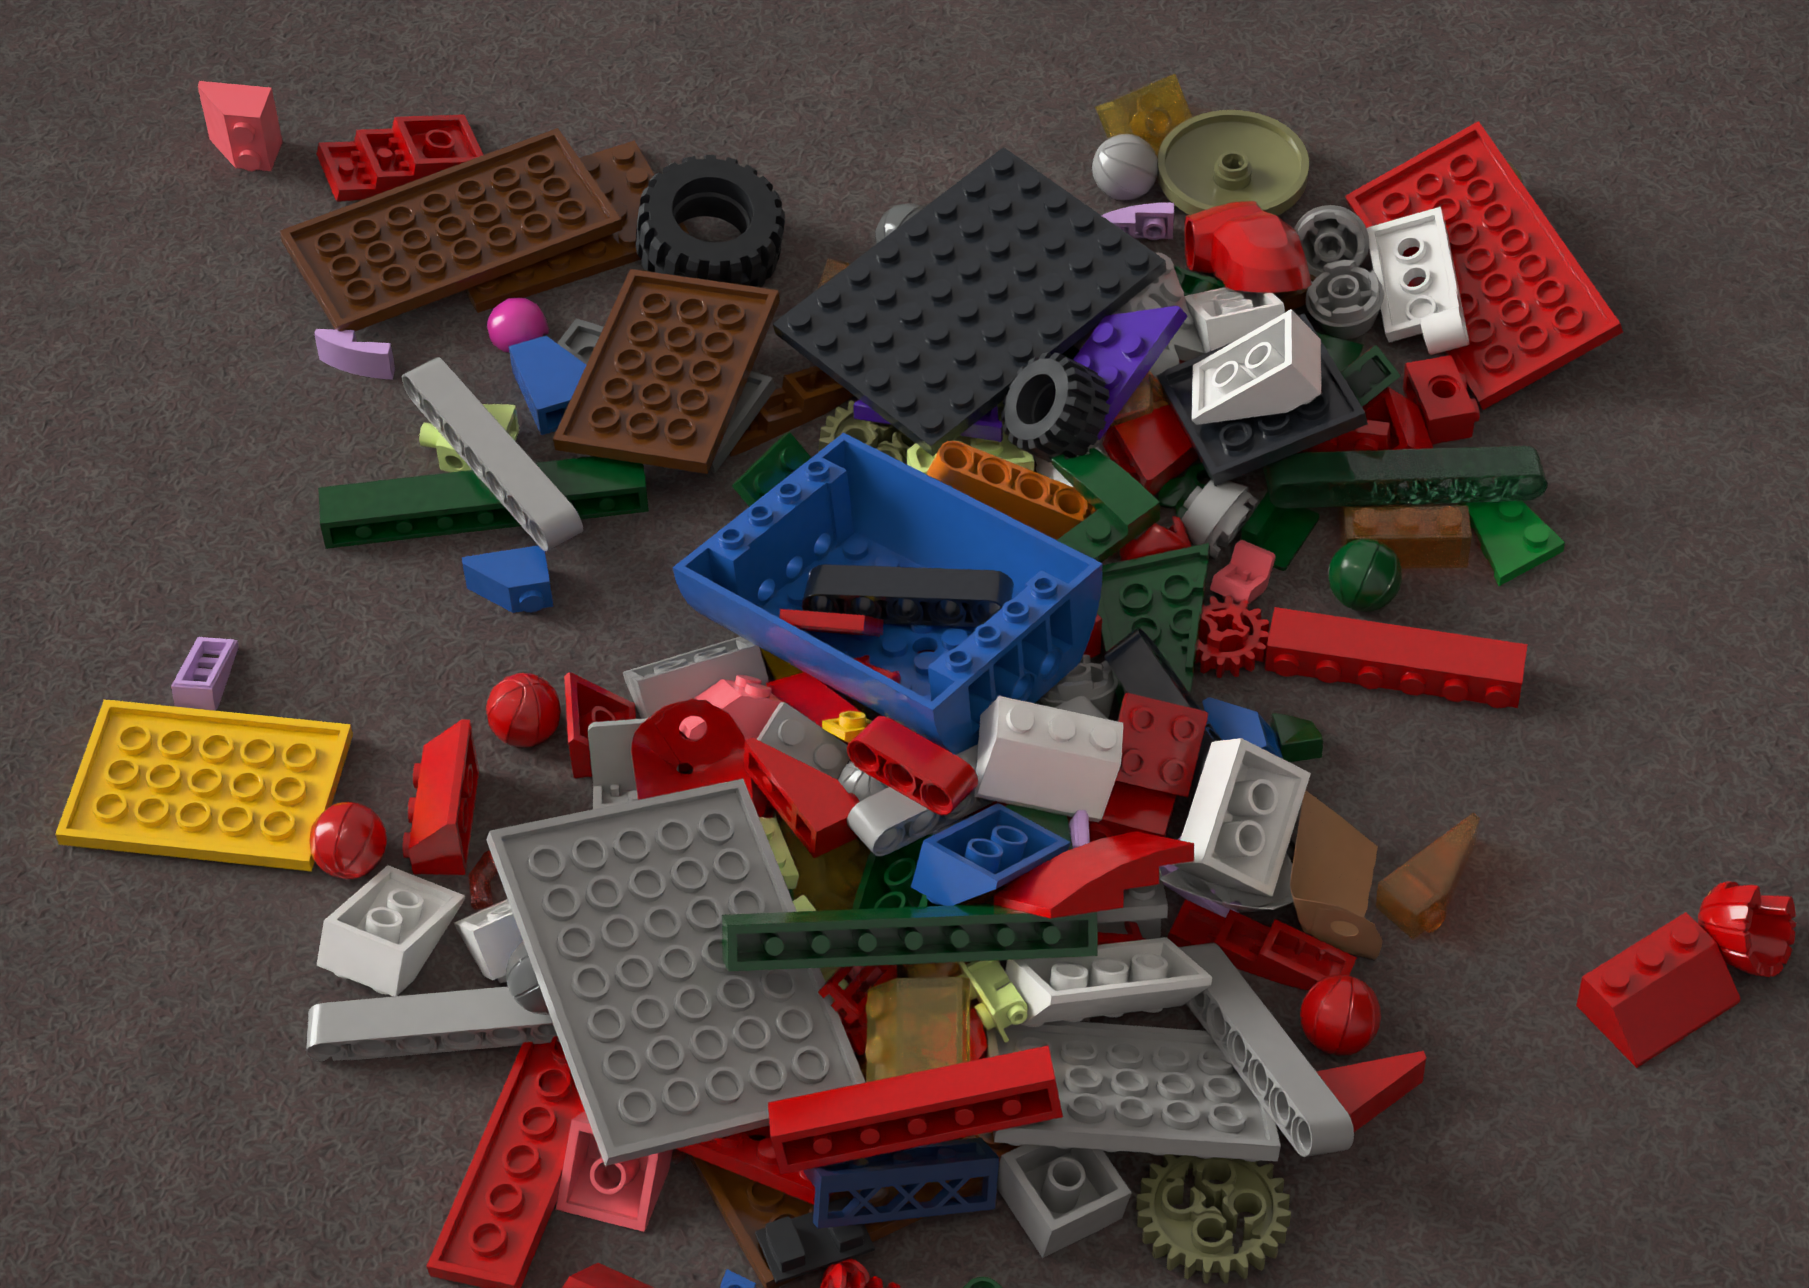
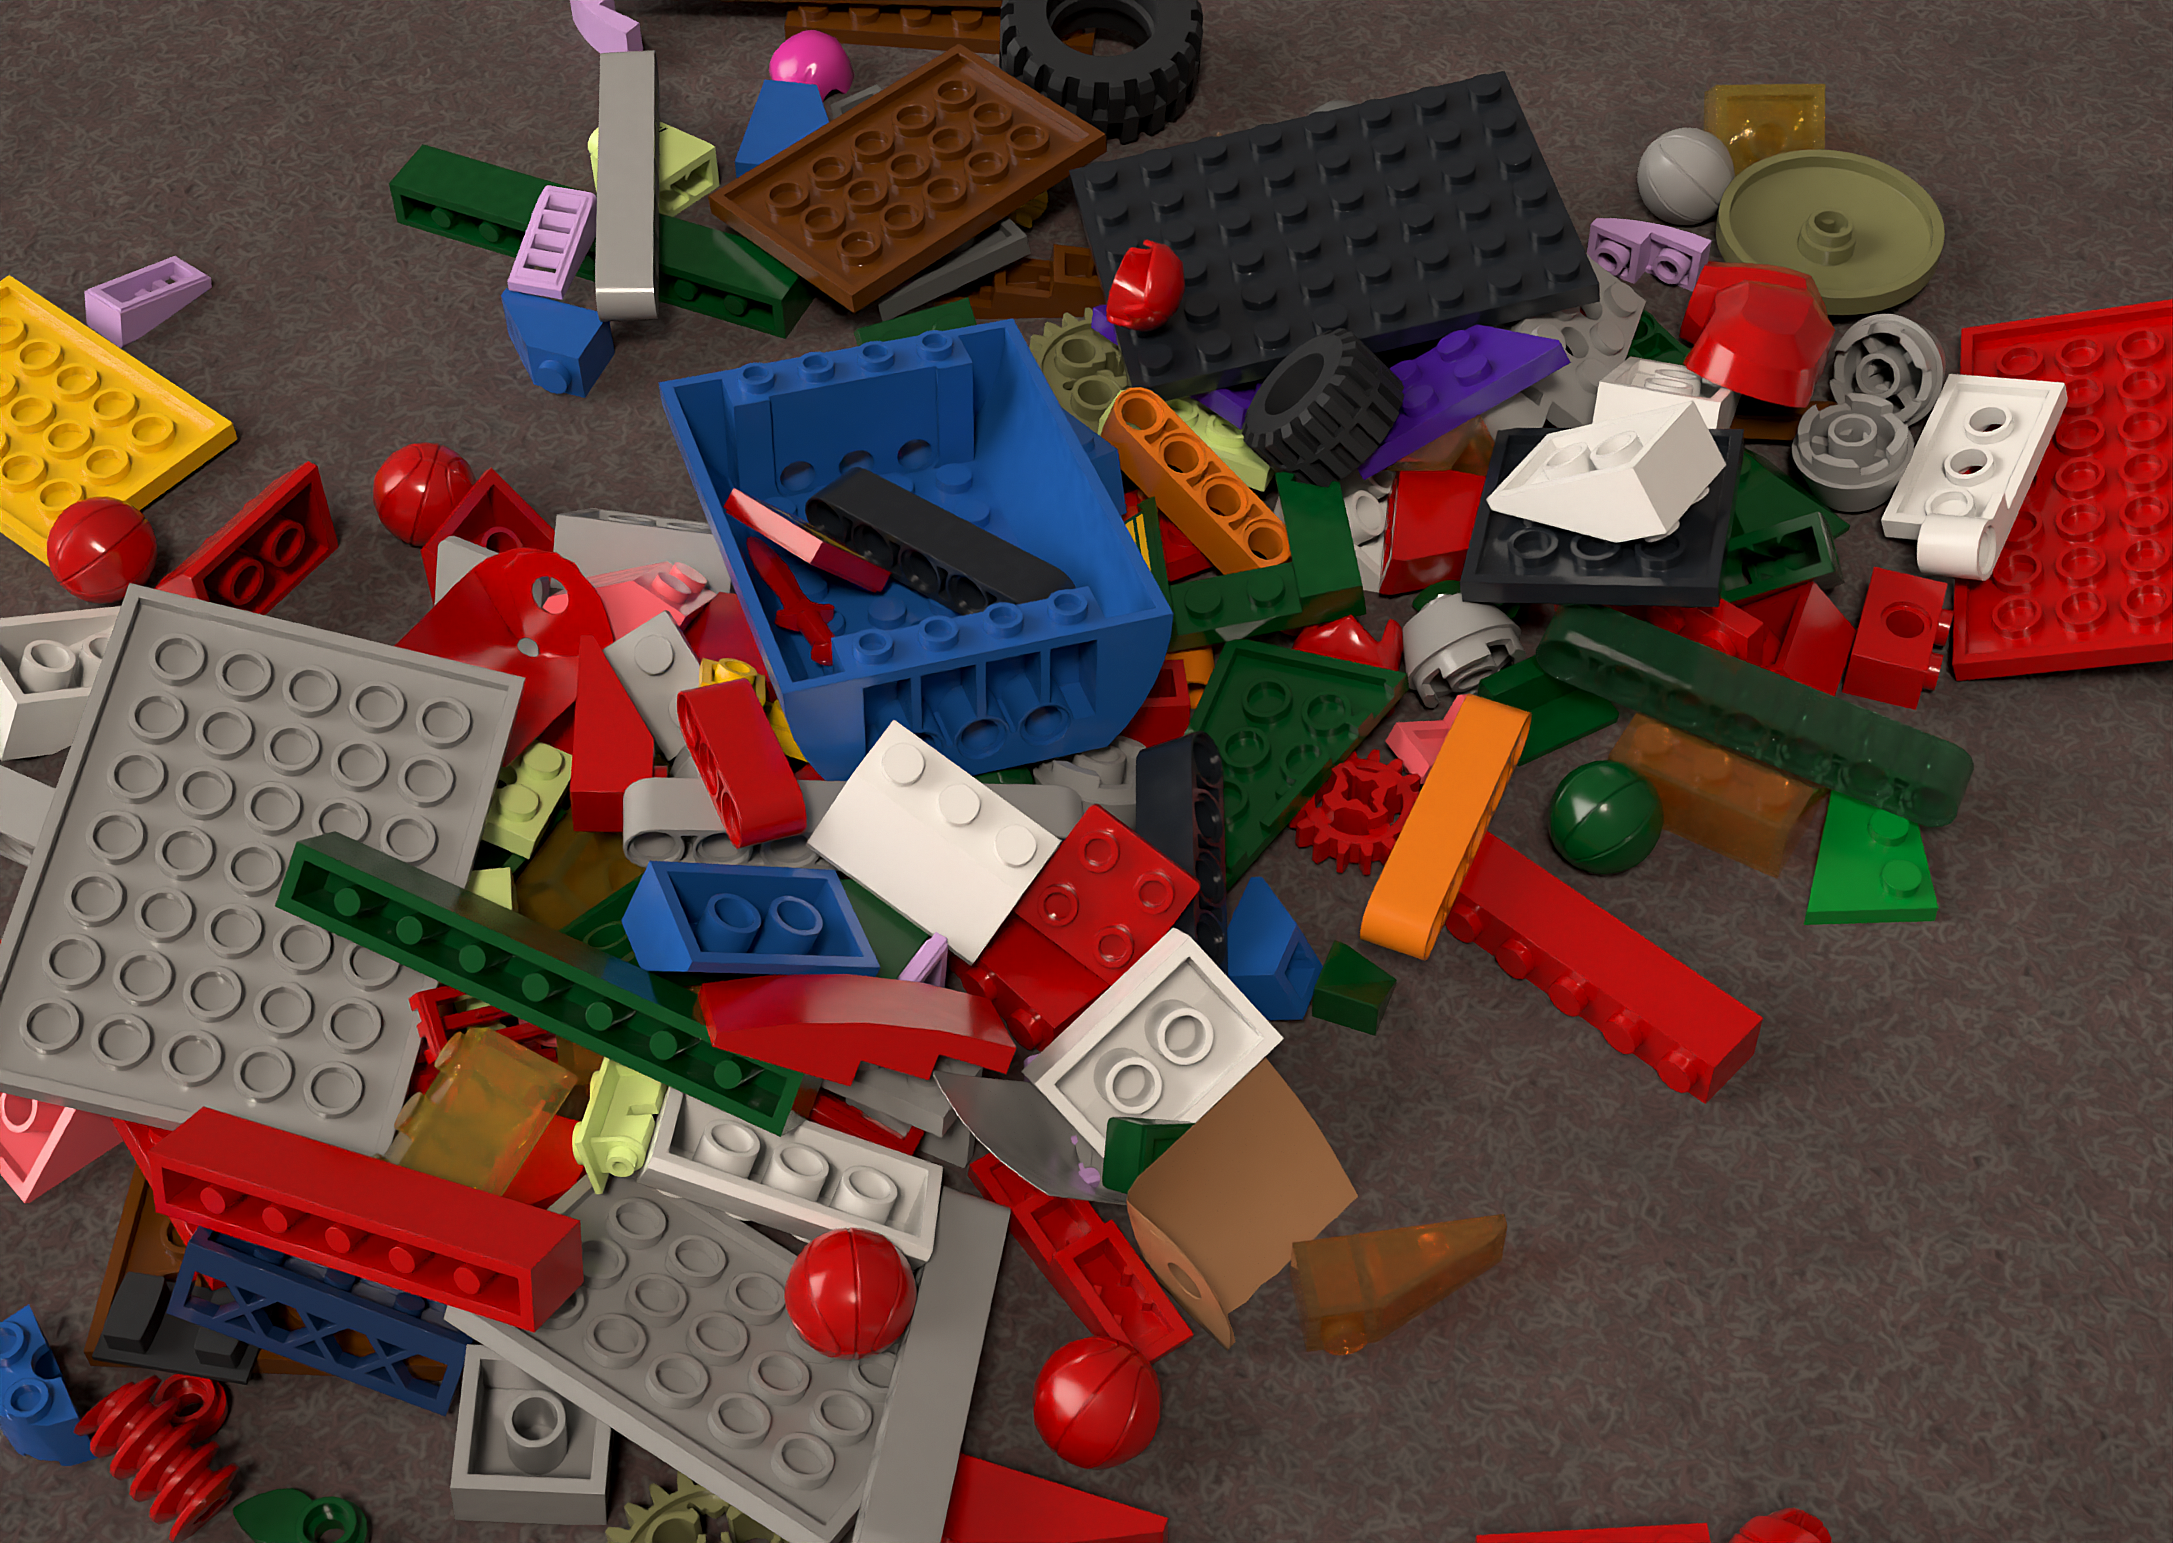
camera: 30 degrees right, 0 degrees up
none -> lavender slope [507,185,597,300]
none -> red piece [785,1227,917,1361]
none -> dark green slope [1102,1117,1195,1194]
none -> red hair [1106,239,1185,332]
none -> orange beam [1360,693,1532,961]

